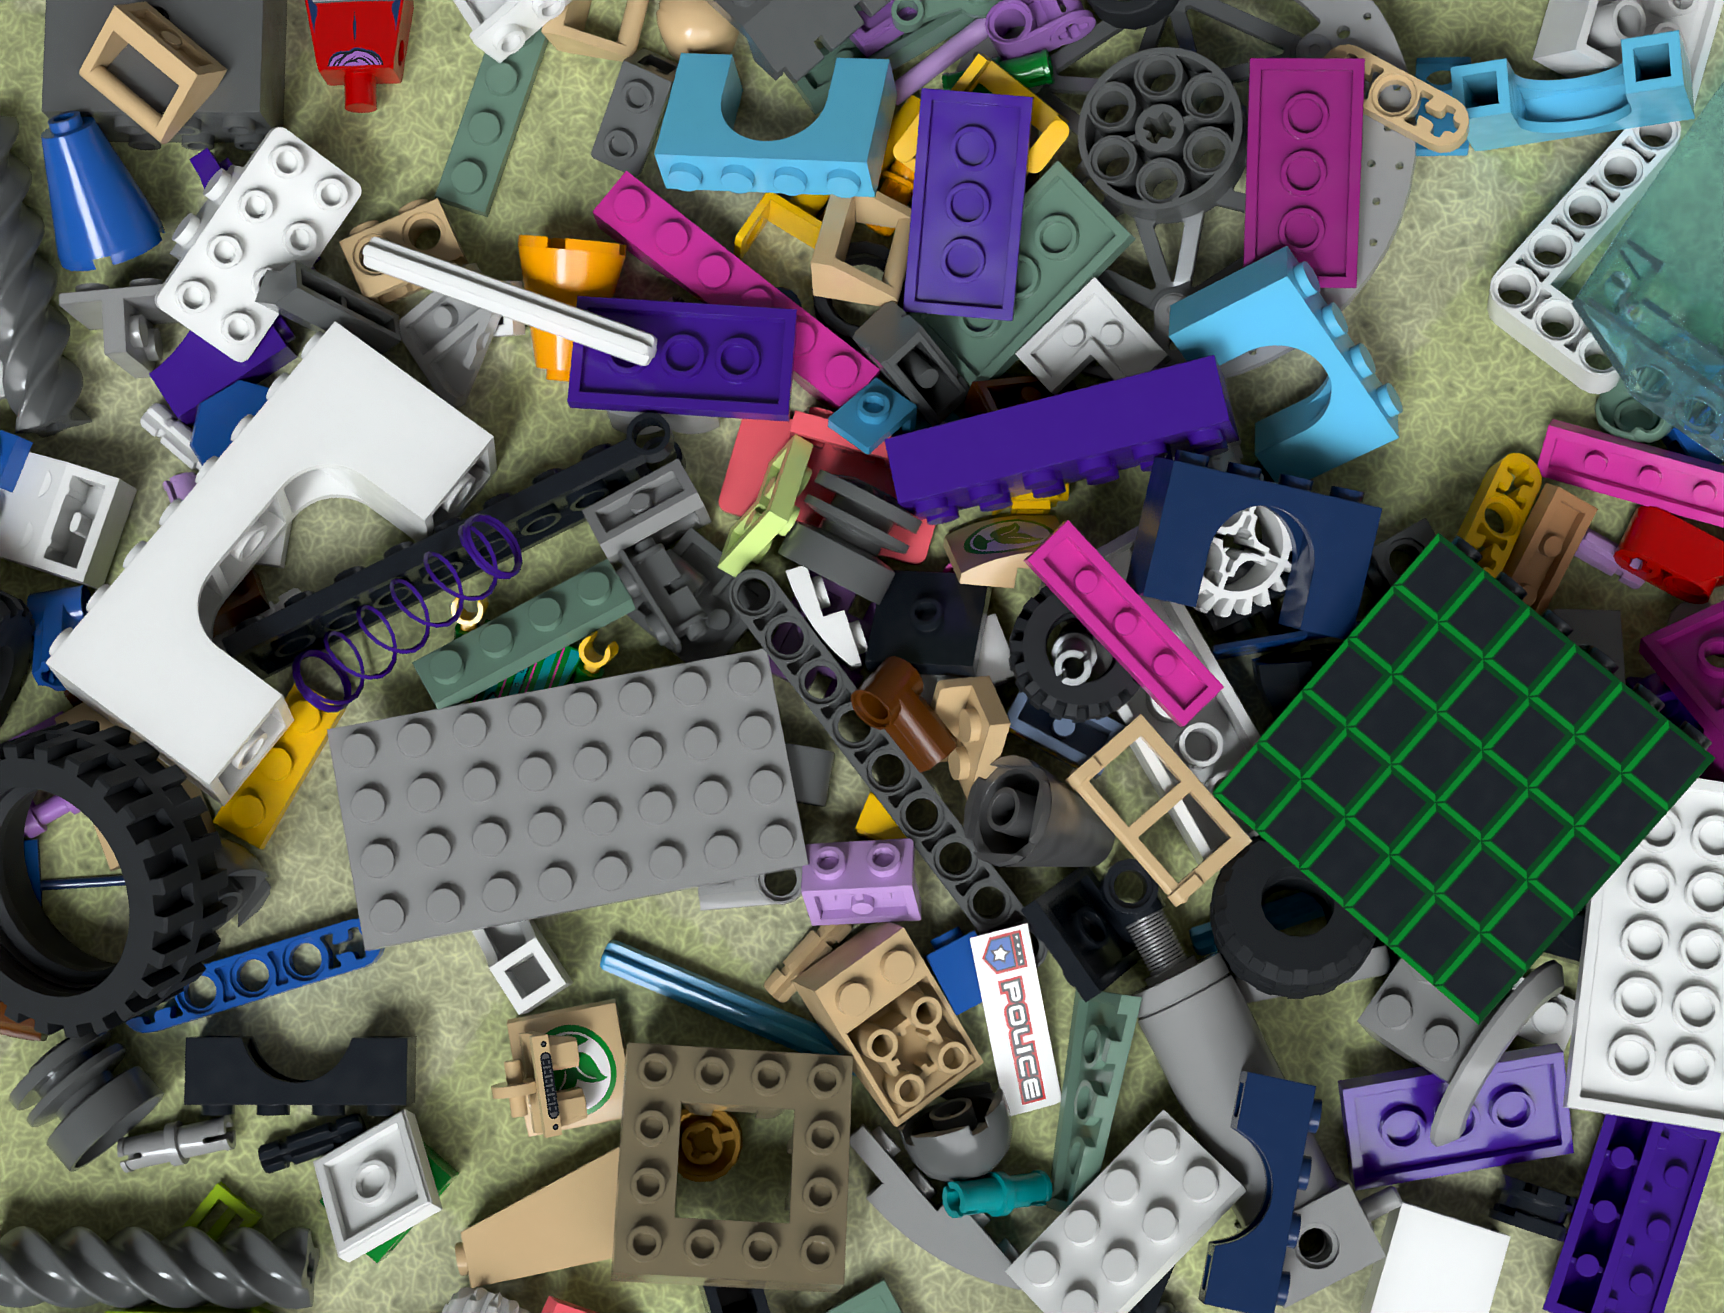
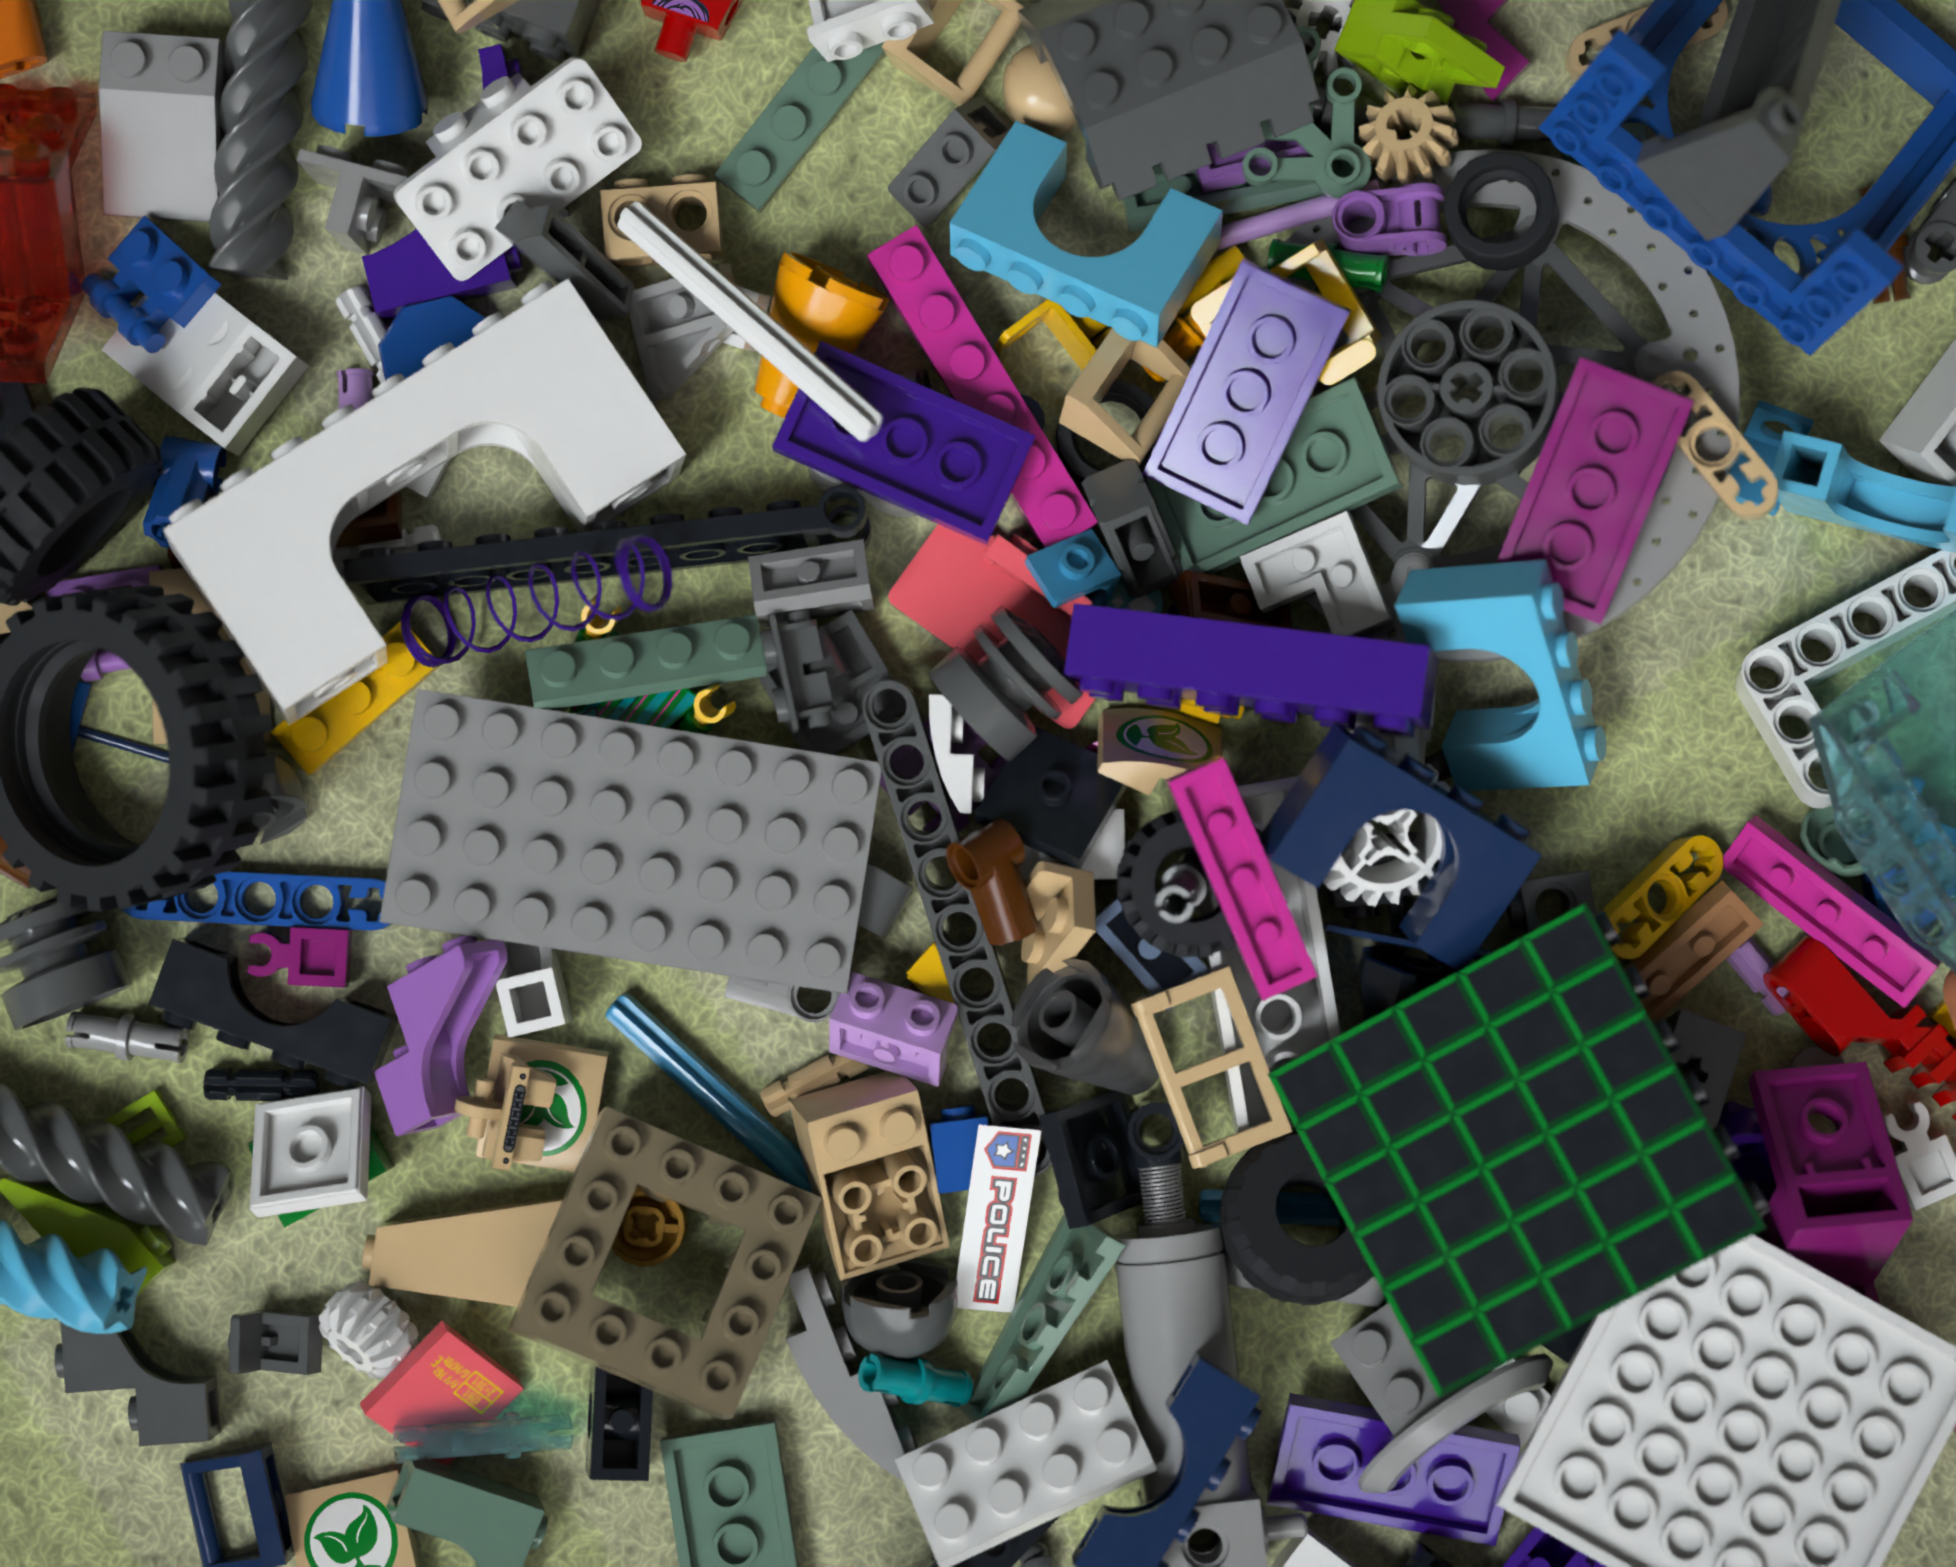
camera: 15 degrees right, 5 degrees up
yellowish green plate [717,434,813,577] -> none
none -> magenta plate [247,927,352,988]
none -> medium lavender arch [374,935,507,1136]

